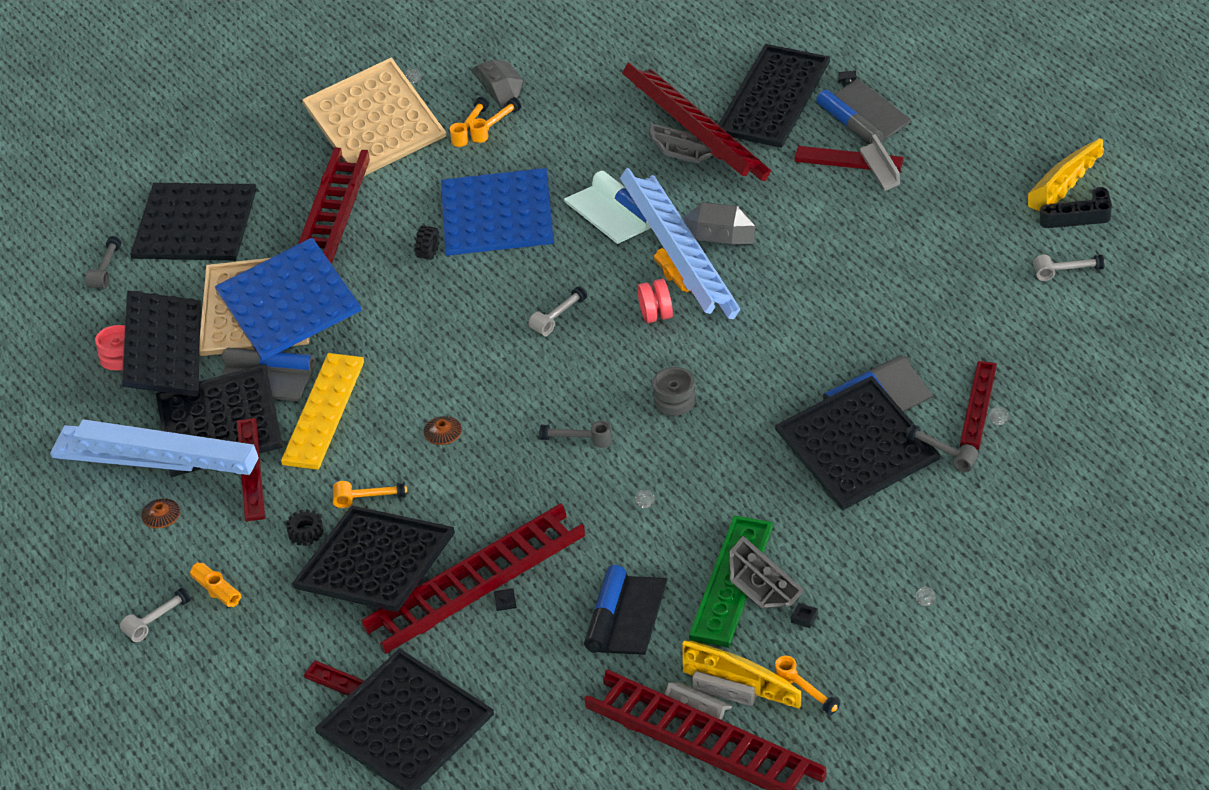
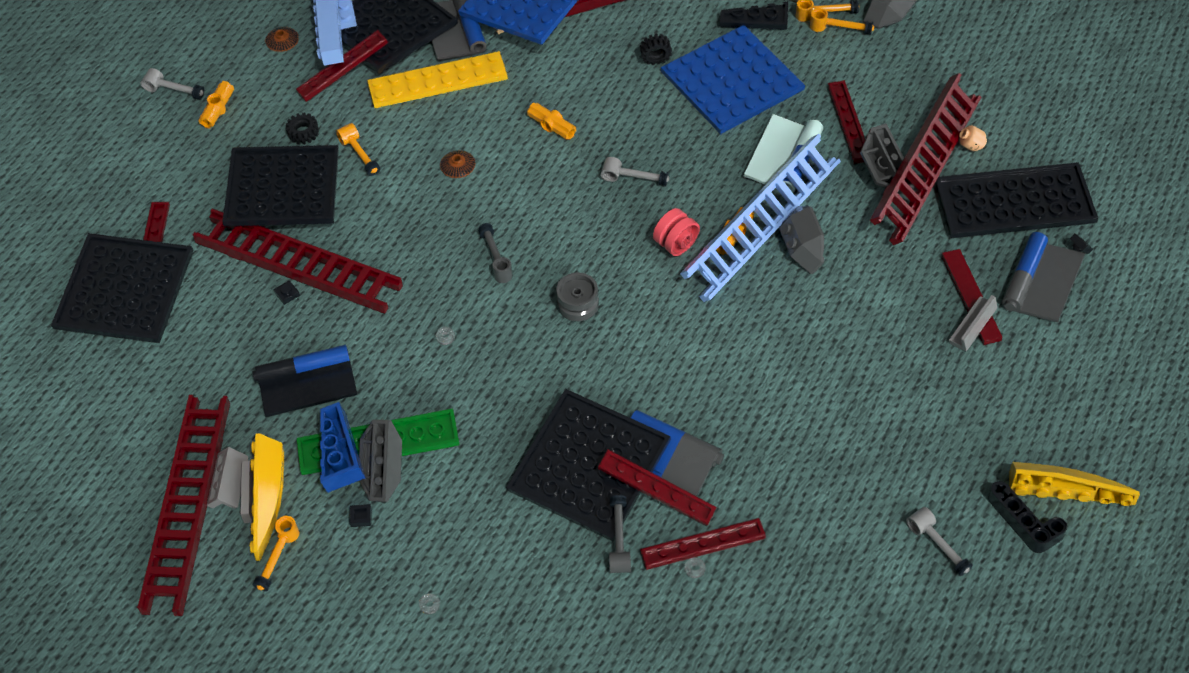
camera: 60 degrees right, 10 degrees up
none -> blue wedge [320,402,366,493]
none -> light orange piece [527,102,576,140]
none -> dark red tile [598,450,717,526]
none -> black wing [720,1,789,30]
none -> dark red tile [827,80,866,164]
none -> light nougat head [959,125,987,152]

